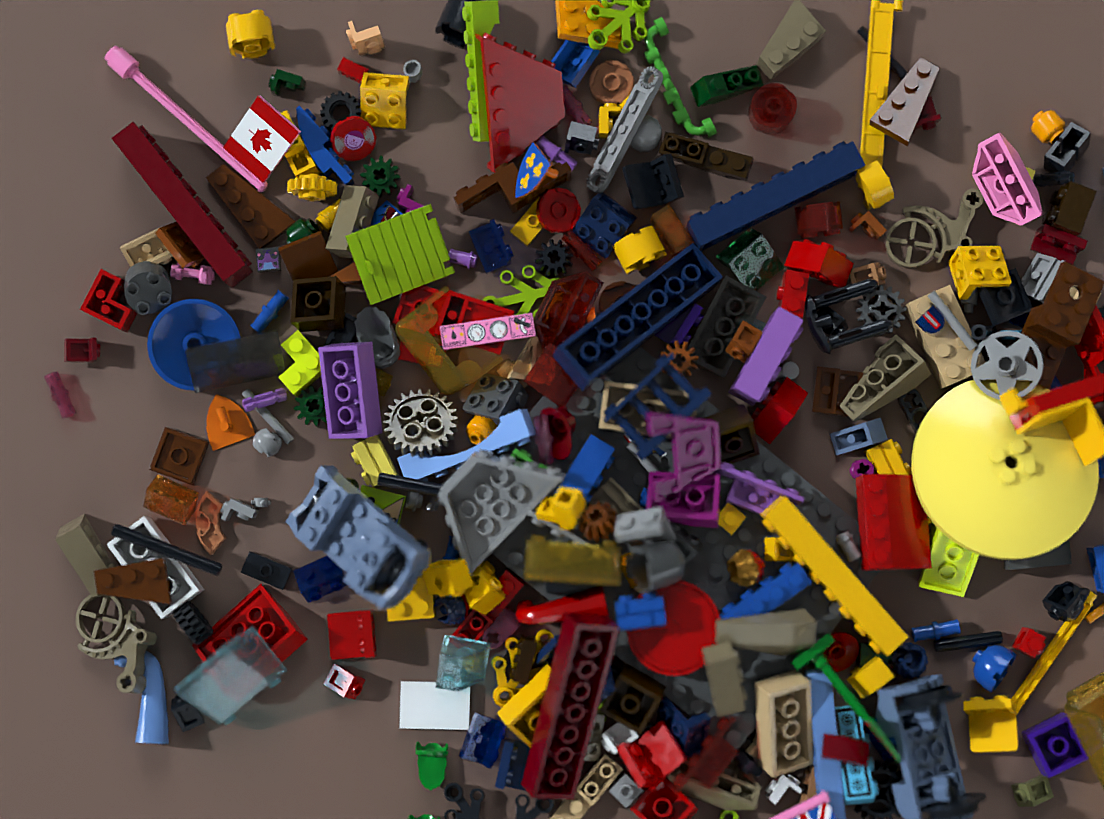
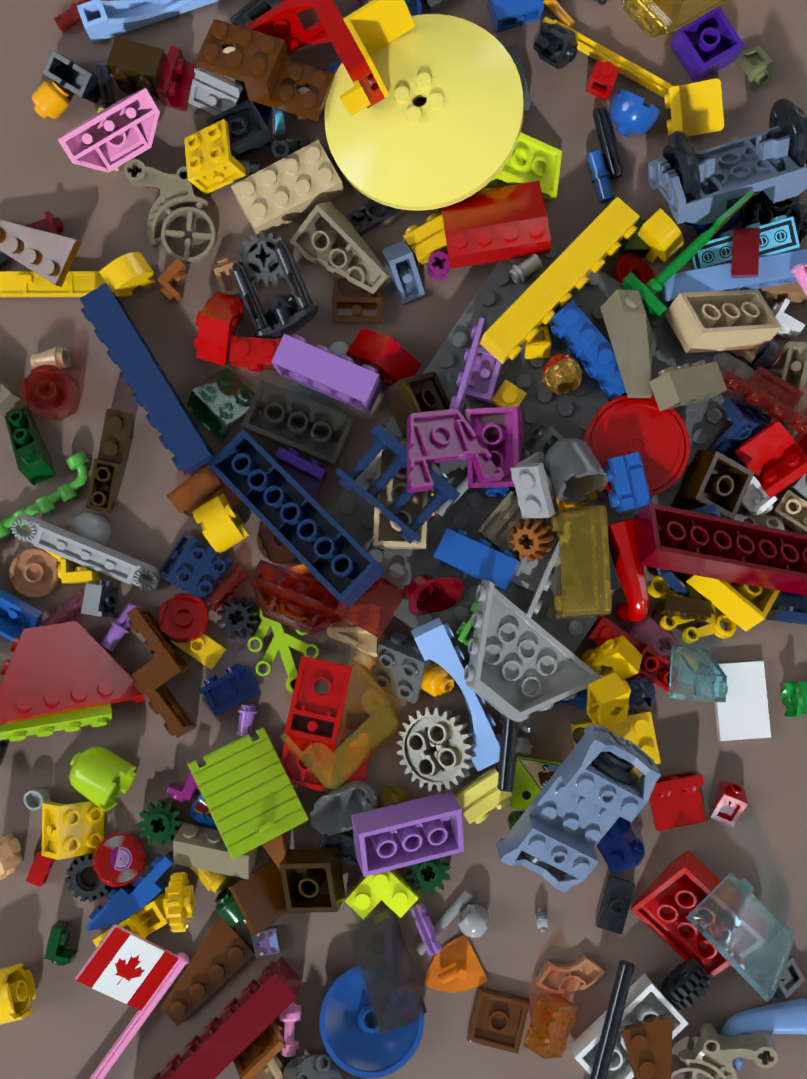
camera: 95 degrees left, 0 degrees up
light grey bracket [220,498,259,521] -> none
blue pin [250,290,290,334] -> none
tile [440,313,535,350] -> none
clear blue bracket [459,712,507,769] -> none
blue shield [515,142,558,199] -> none
clear pink pin [533,415,554,464] -> none
yellow brick [535,487,586,530] -> none
black bracket [622,154,684,210] -> none
dark orange gear [660,341,699,379] -> none
dark orange bracket [725,320,763,362] -> none
clear red brick [794,201,843,239] -> none
dark blue piece [892,642,928,679] -> none
clear blue tile [915,306,944,334] -> none
light grey bar [928,290,977,351] -> none
light grey wheel [971,331,1043,400] -> none
none -> tan cone [30,346,71,371]
none -> lime cylinder [69,746,137,812]

